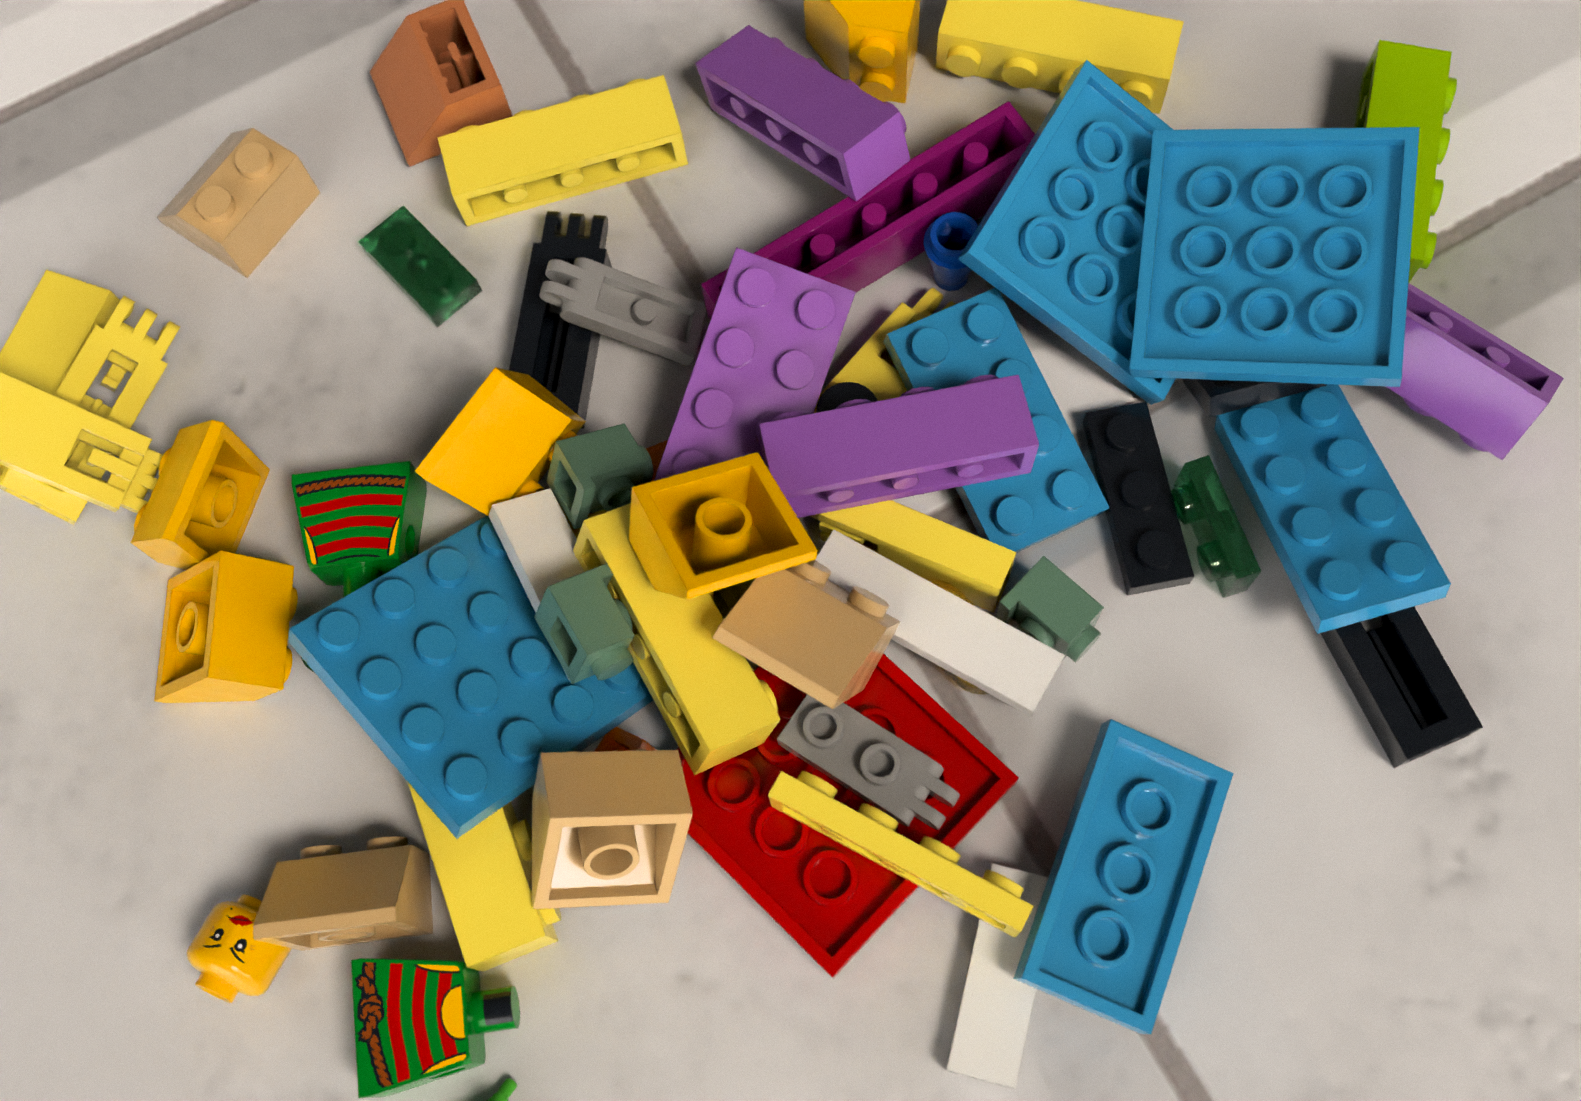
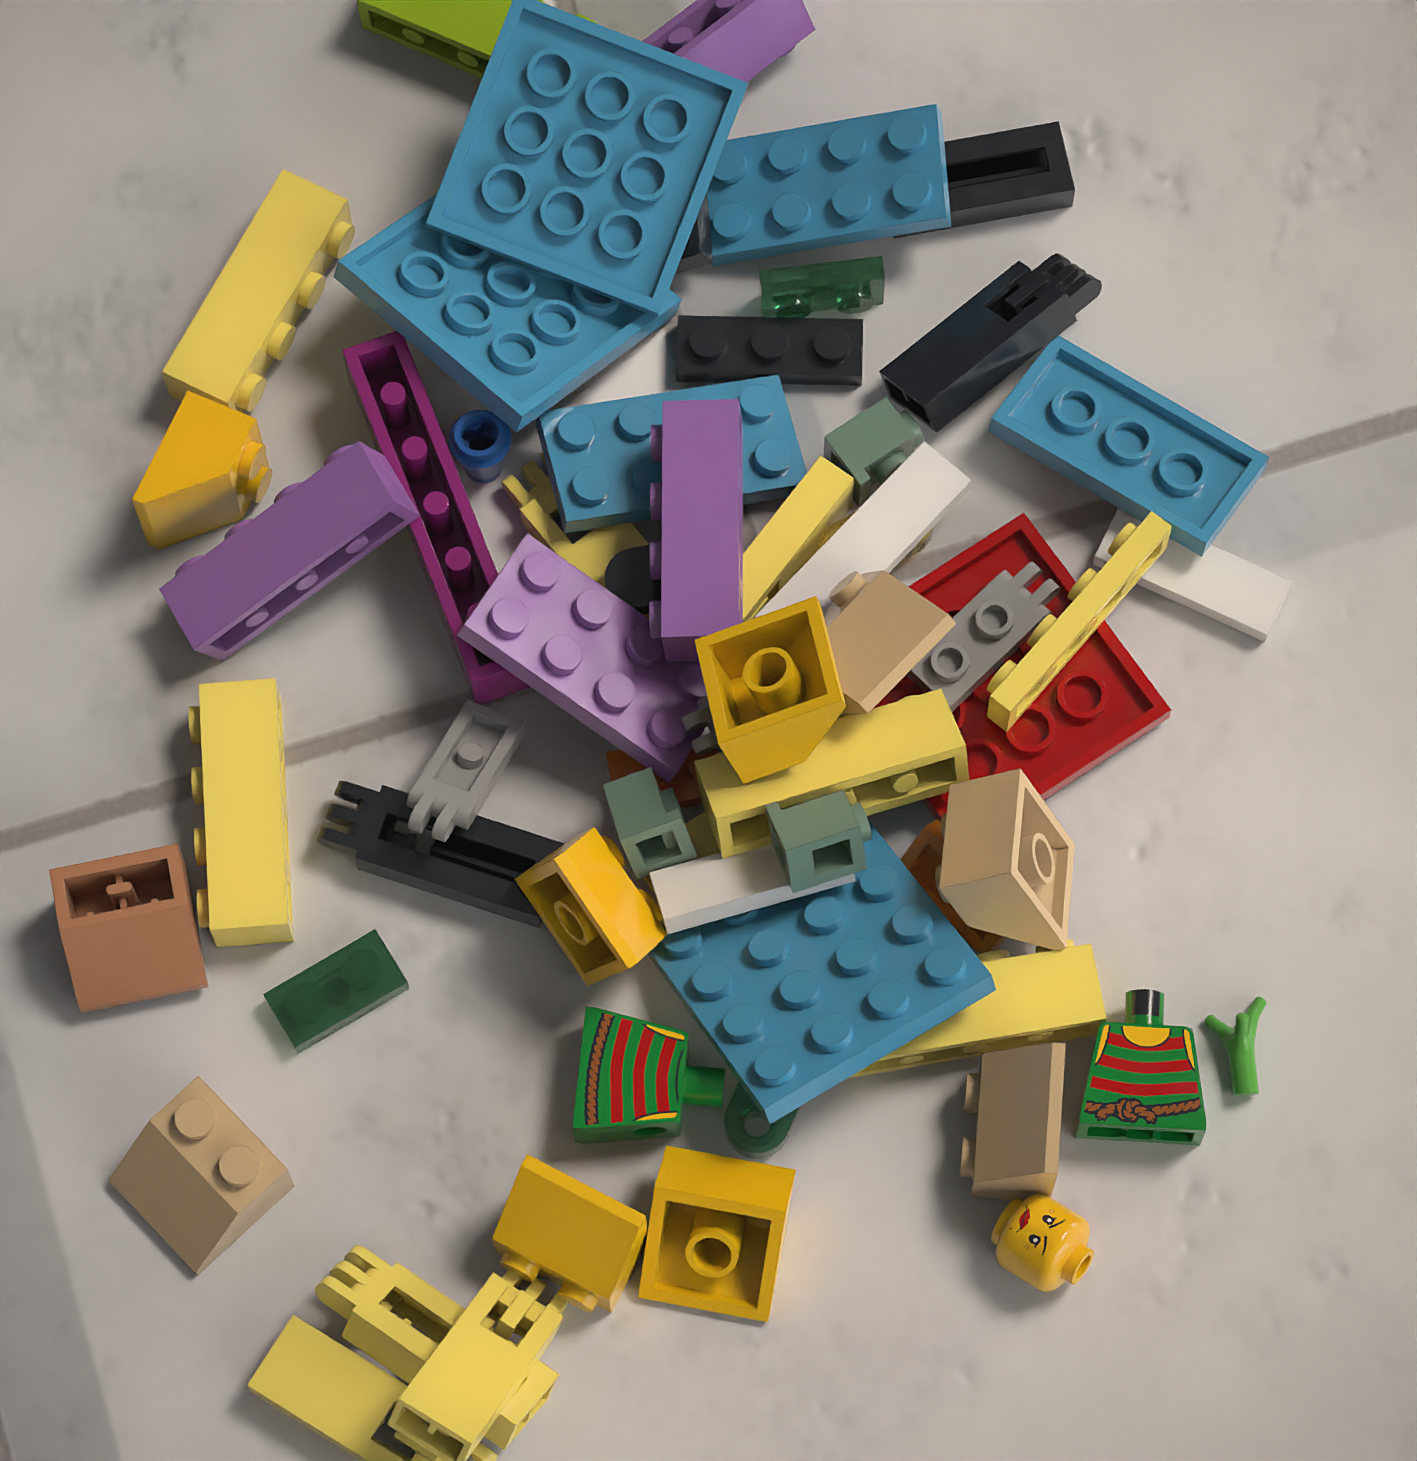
camera: 85 degrees left, 0 degrees up
none -> black hinge [879,253,1102,433]

